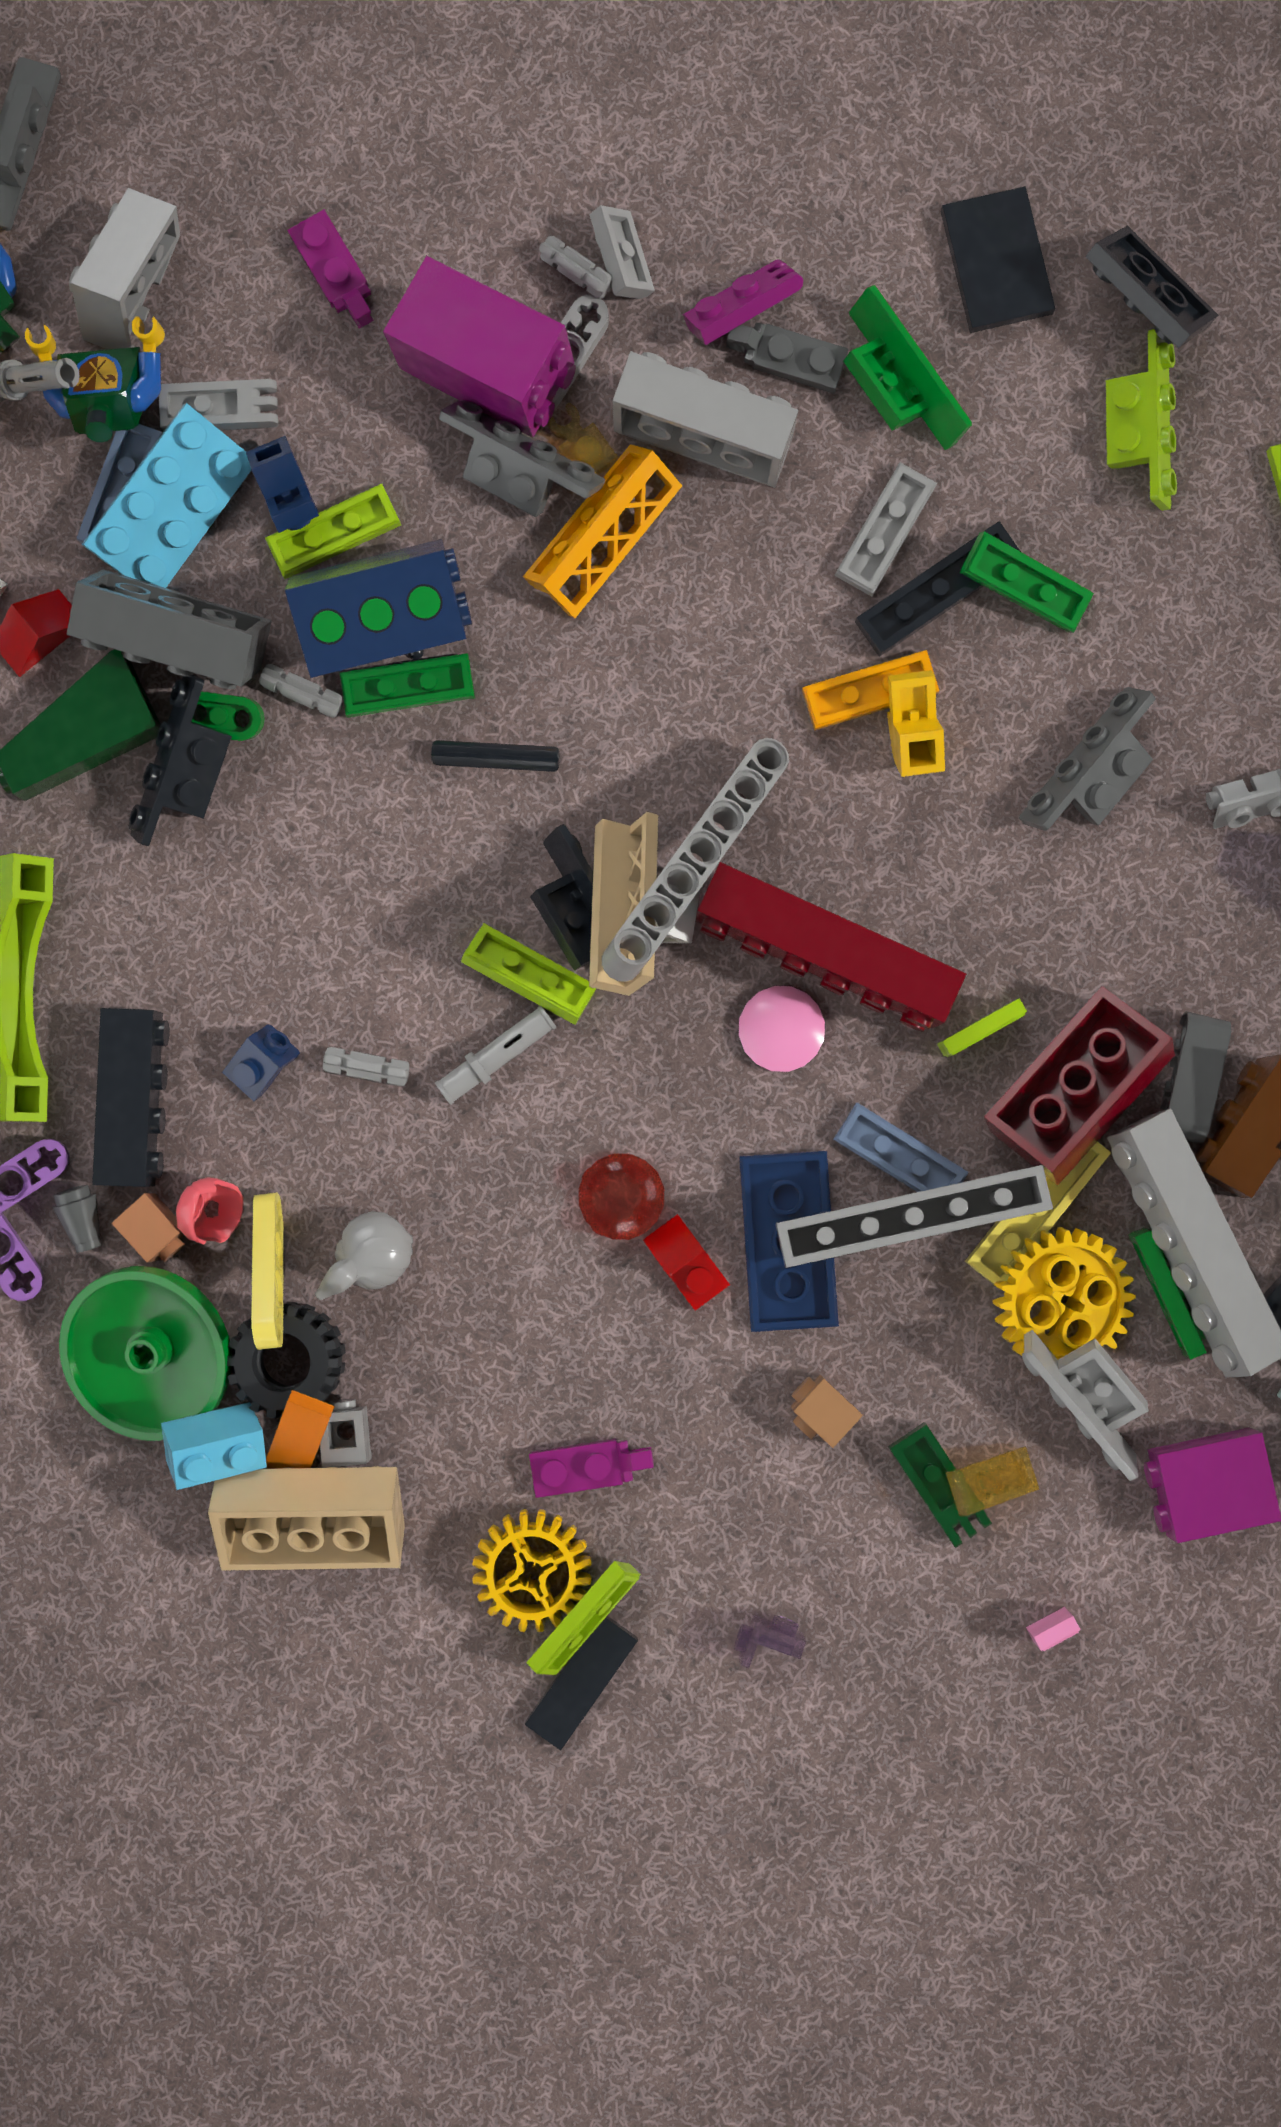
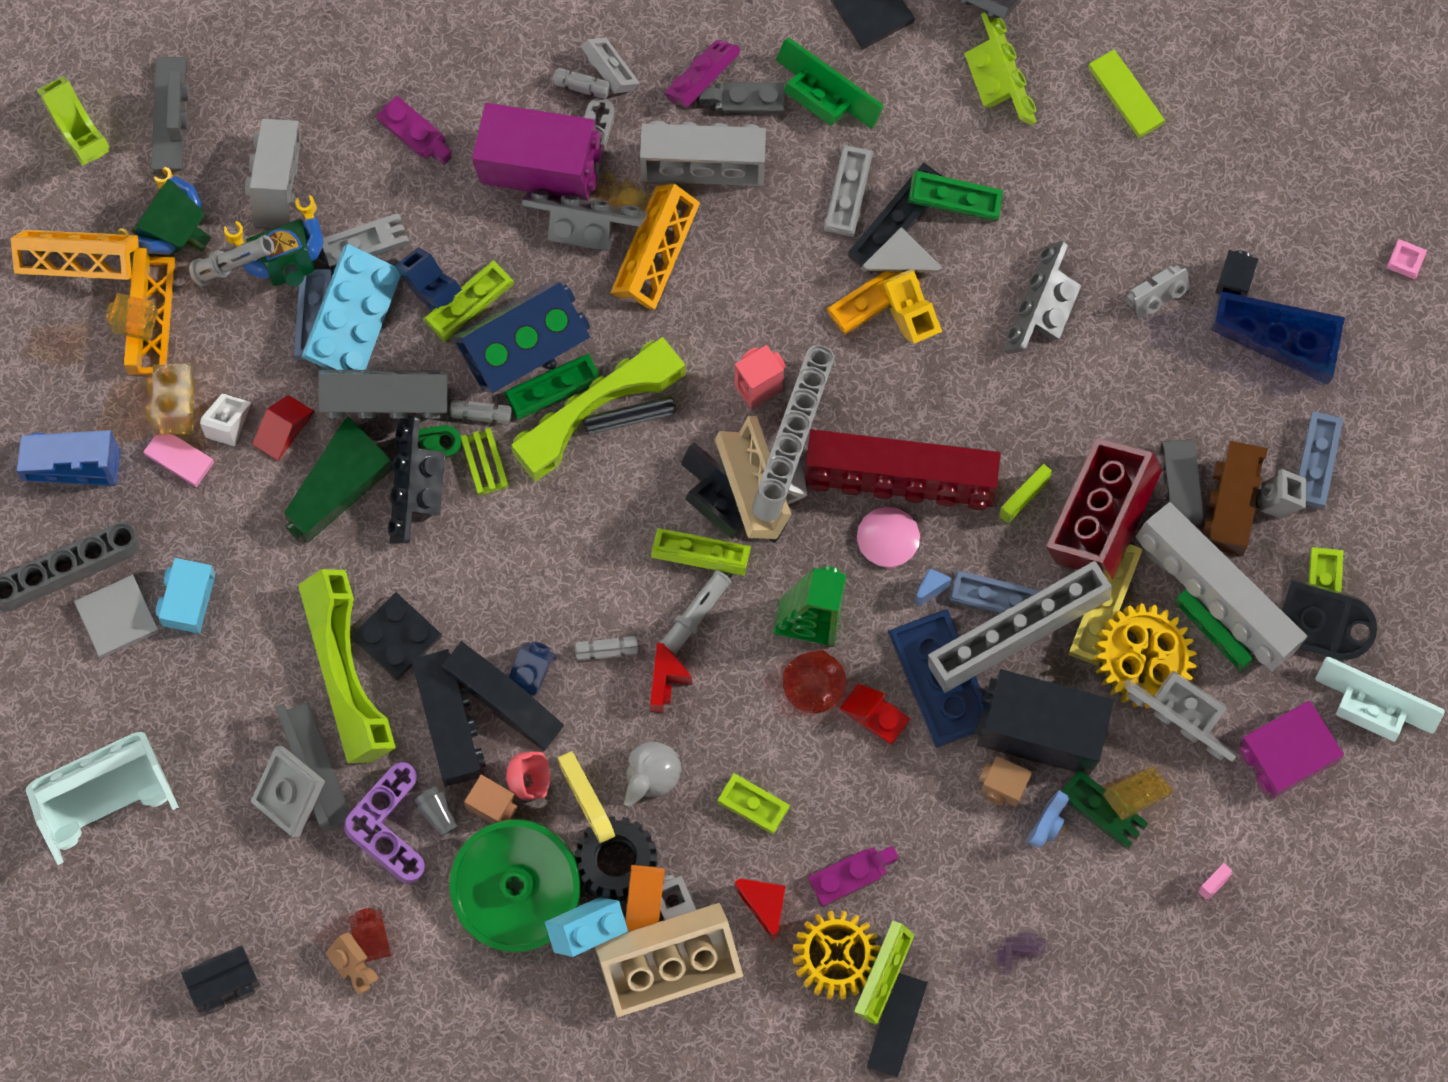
camera: 20 degrees left, 15 degrees down
none -> black plate [351,592,442,681]
none -> black slope [442,641,564,751]
none -> lime tile [460,427,509,496]
none -> lime arch [511,337,686,482]
none -> red slope [650,642,692,713]
none -> lime plate [717,773,790,835]
none -> coral brick [734,345,786,410]
none -> red slope [734,878,786,941]
none -> green wedge [772,566,847,647]
none -> light grey tile [861,227,942,273]
none -> medium blue slope [915,569,951,606]
none -> black brick [973,669,1114,775]
none -> medium blue piece [1026,790,1069,848]

